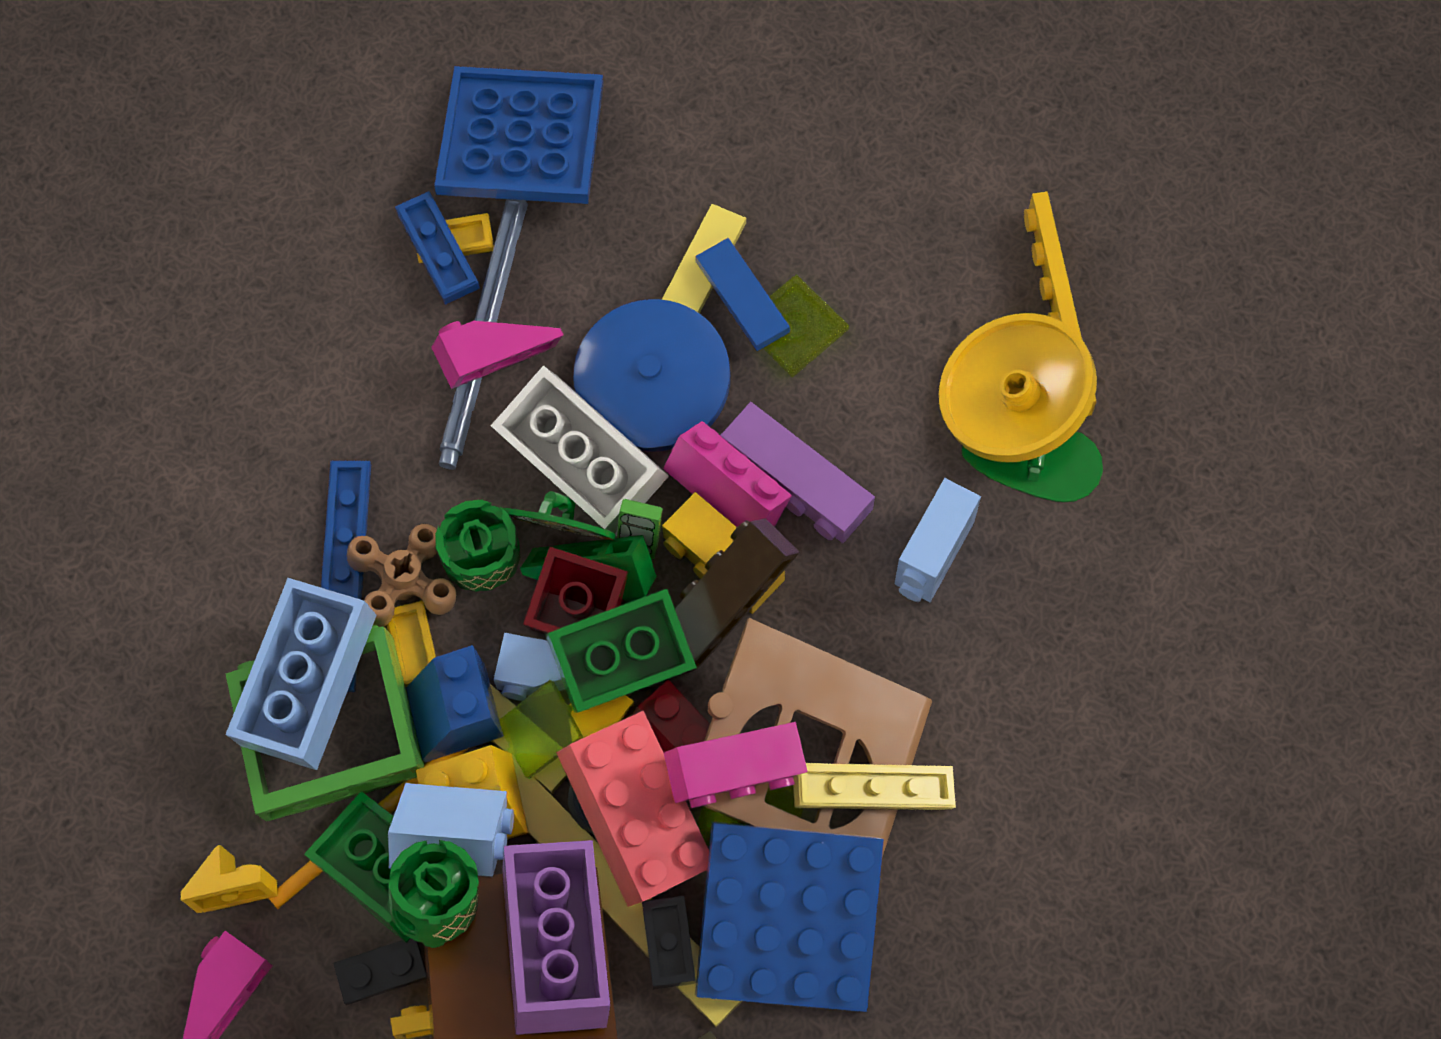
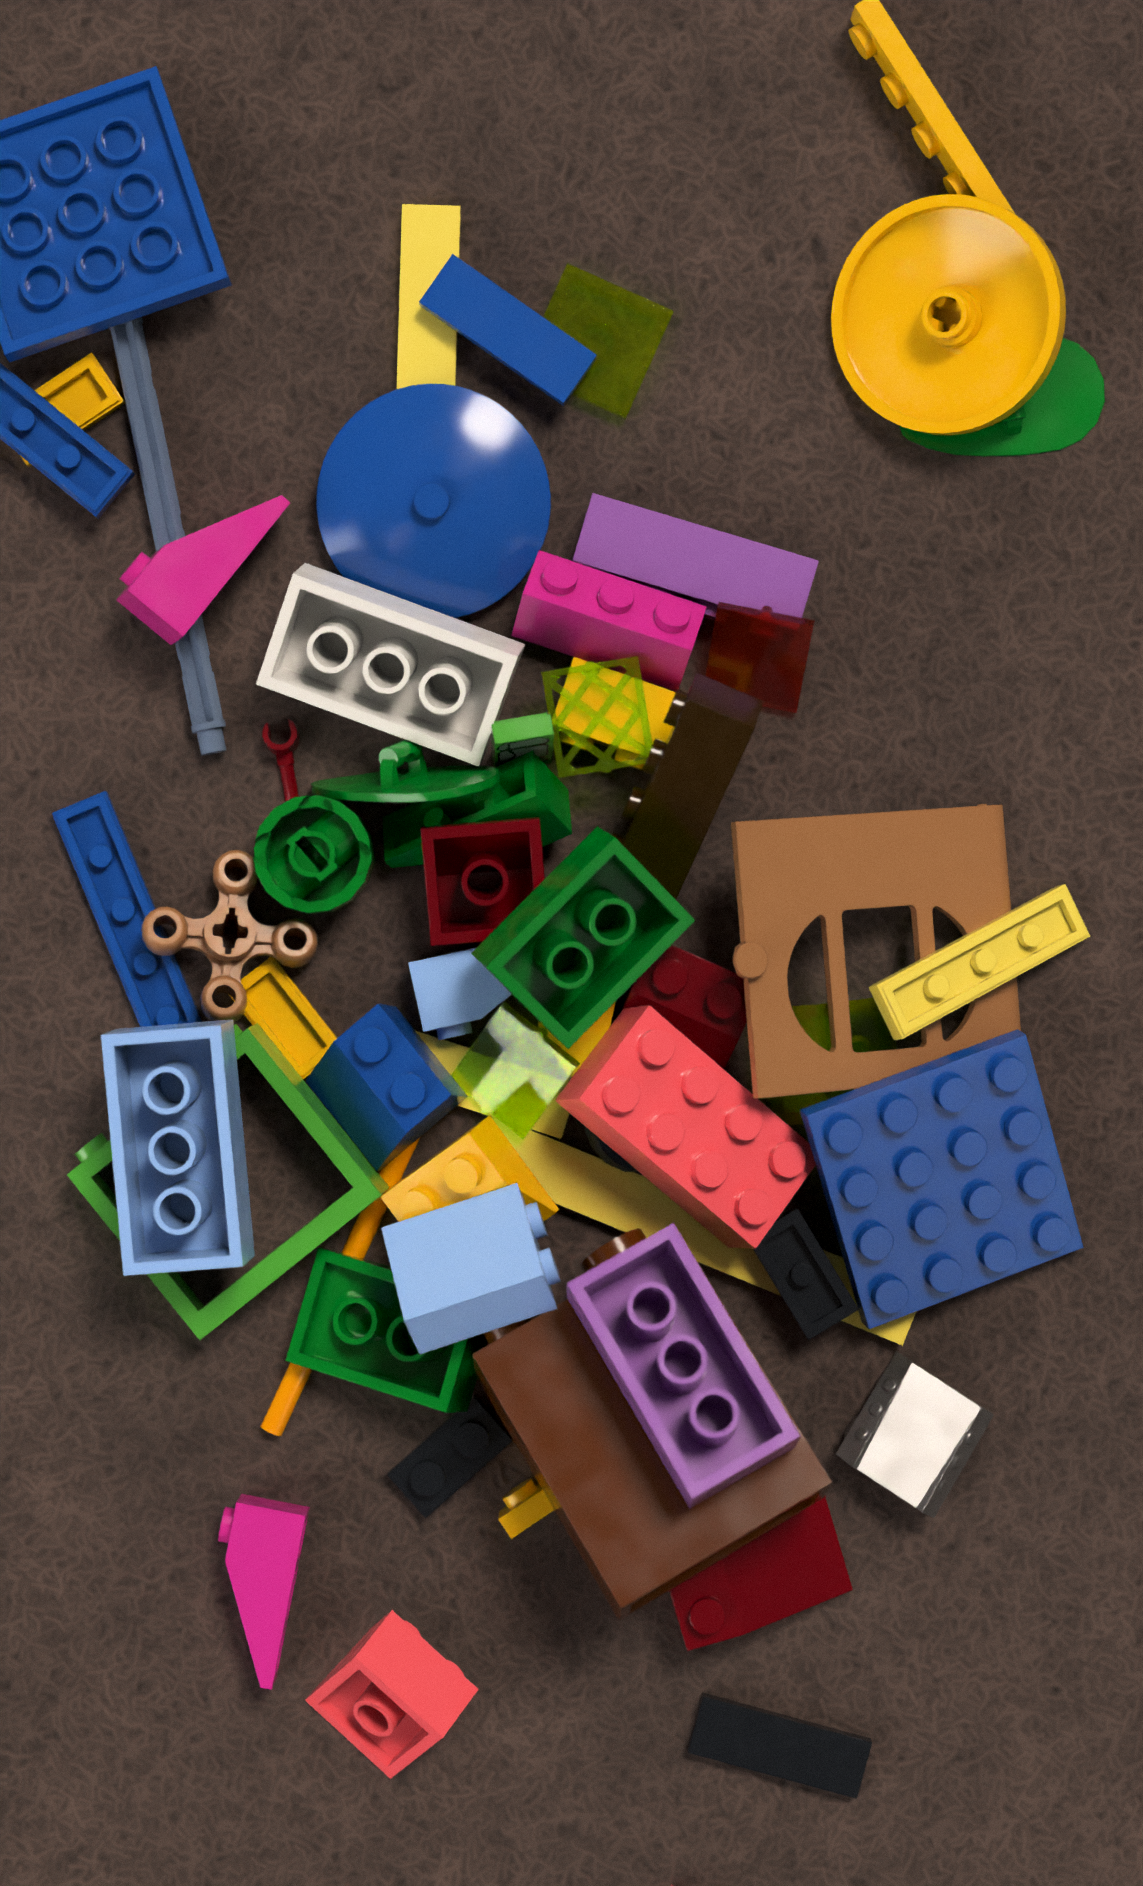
camera: 25 degrees left, 20 degrees up
yellow slope [181,845,278,913] -> none
green brick [388,840,479,948] -> none
dark pink brick [664,722,808,808] -> none
light blue brick [894,478,981,602] -> none
none -> dark red hand [262,719,300,802]
none -> clear neon green window [541,656,652,778]
none -> clear red piece [706,602,815,713]

